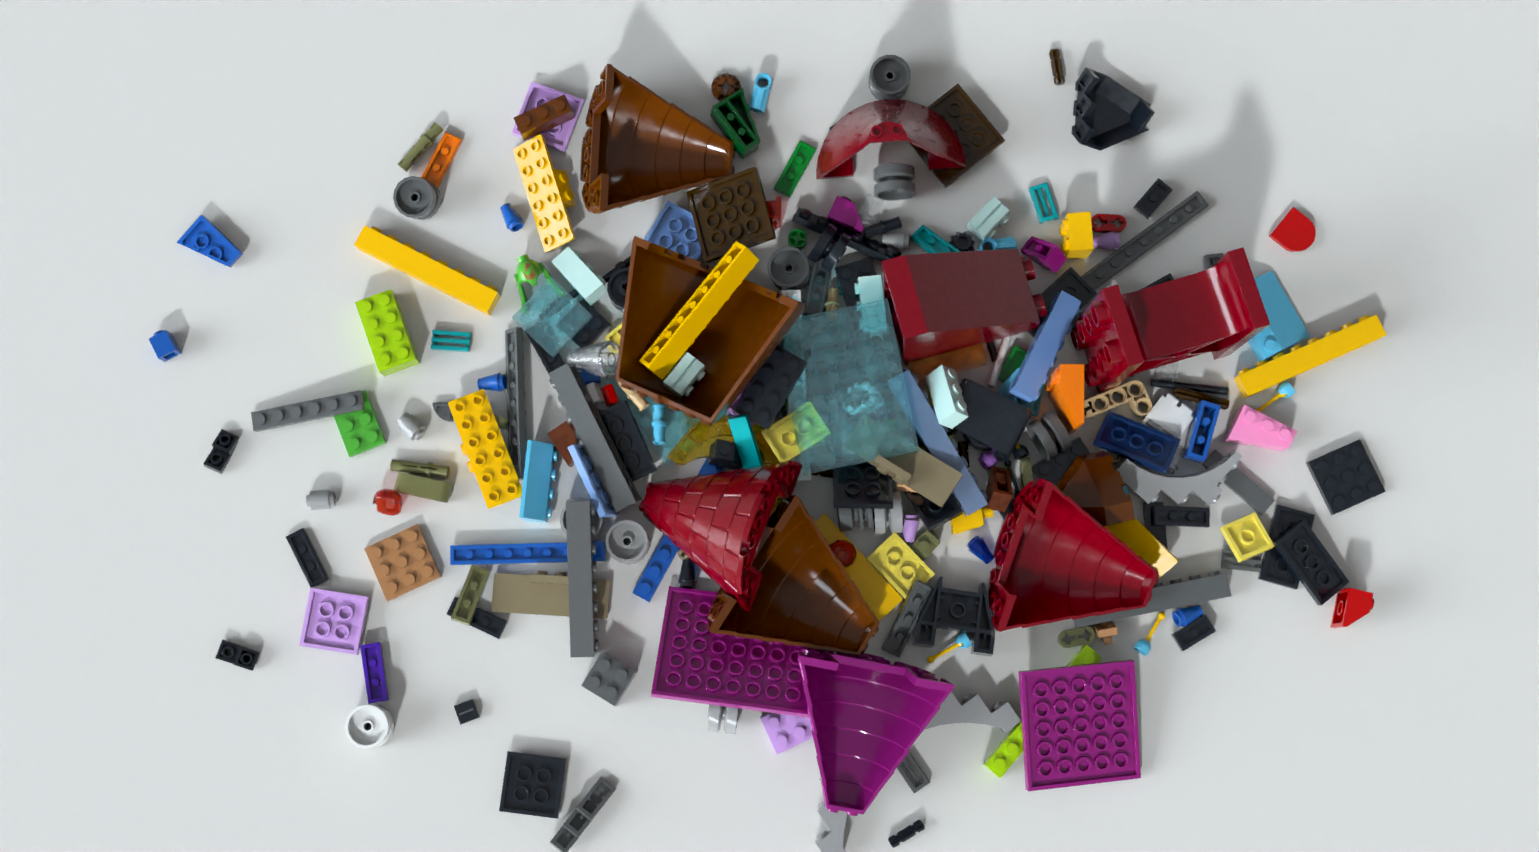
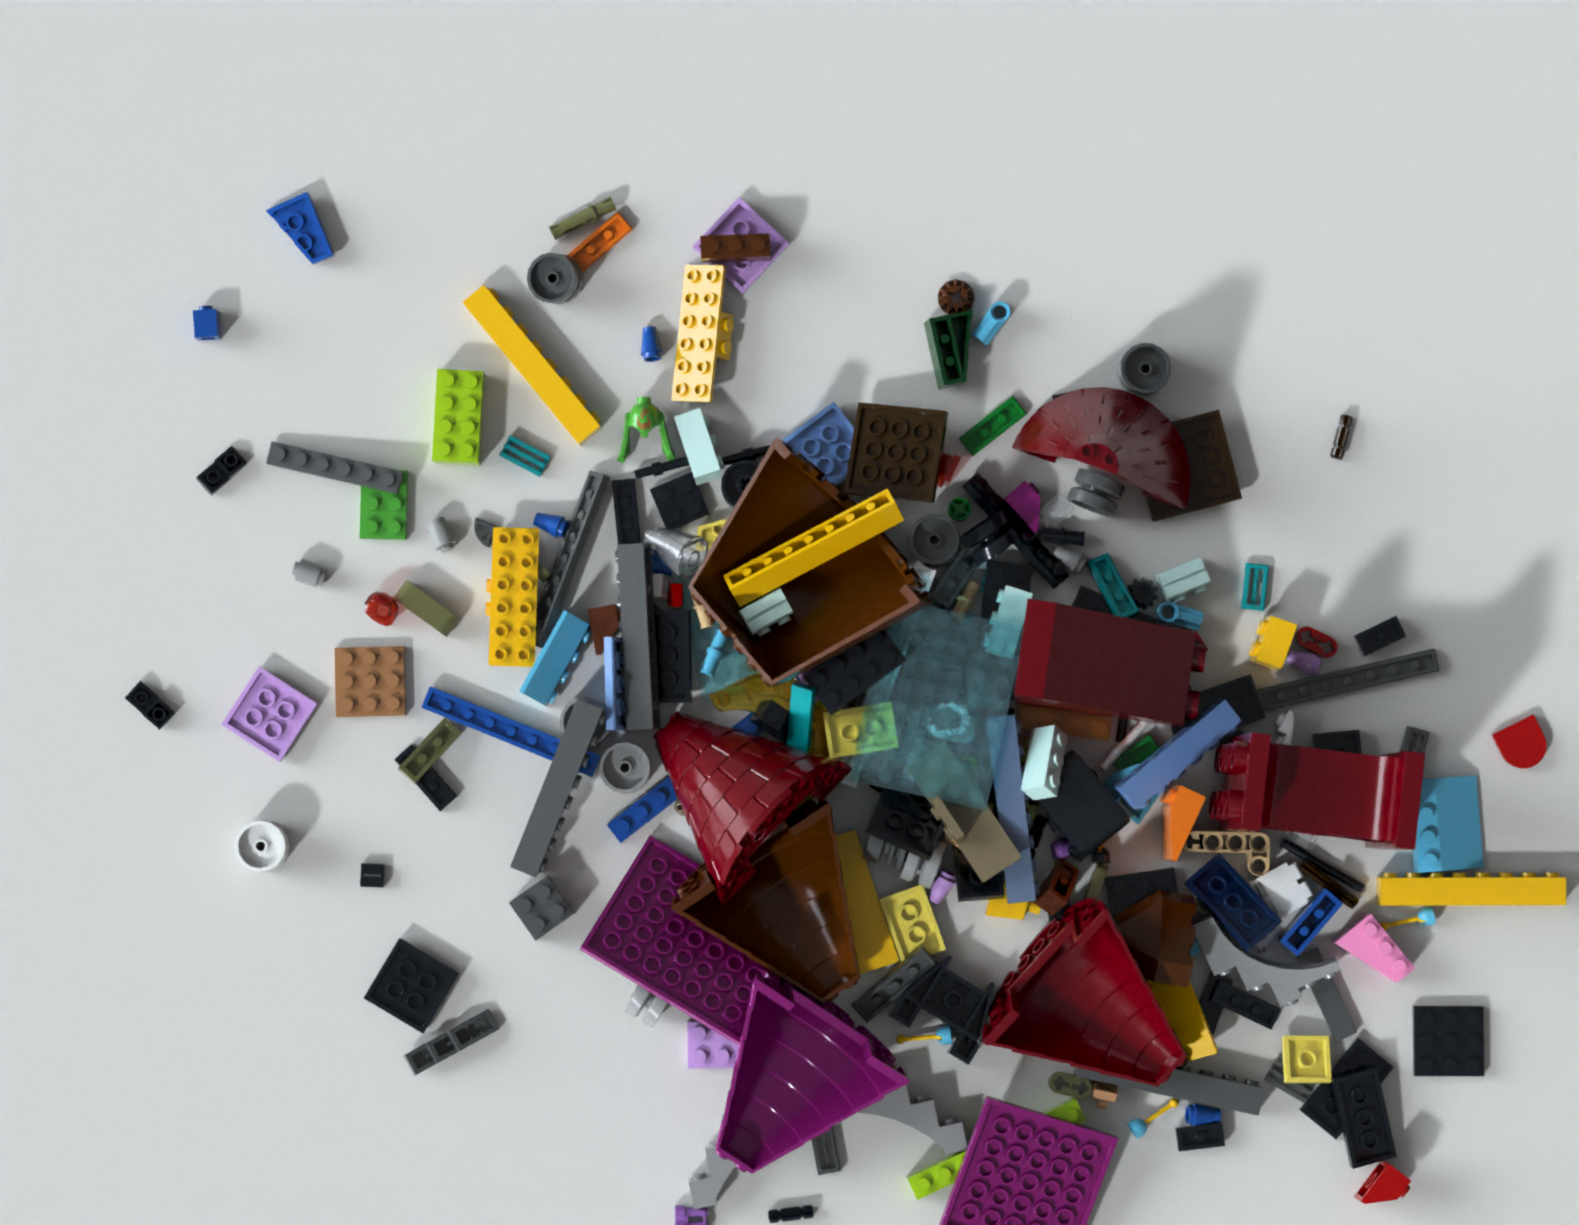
camera: 20 degrees right, 5 degrees up
black tile [286,528,329,588] -> none
dark purple plate [360,642,389,704] -> none
olive pin [390,459,450,478] -> none
dark tan bracket [491,571,610,619] -> none
clear light blue plate [512,276,593,358] -> none
reddish brown cone [580,64,735,214] -> none
black cone [678,559,697,589] -> none
clear red hair [829,539,857,568] -> none
olive bracket [910,529,941,561] -> none
clear blue cone [966,535,994,564] -> none
black hinge [1004,460,1020,497] -> none
magenta slope [1020,236,1067,273] -> none
dark grey wheel [1026,411,1072,461] -> none
black panel [1071,67,1155,151] -> none

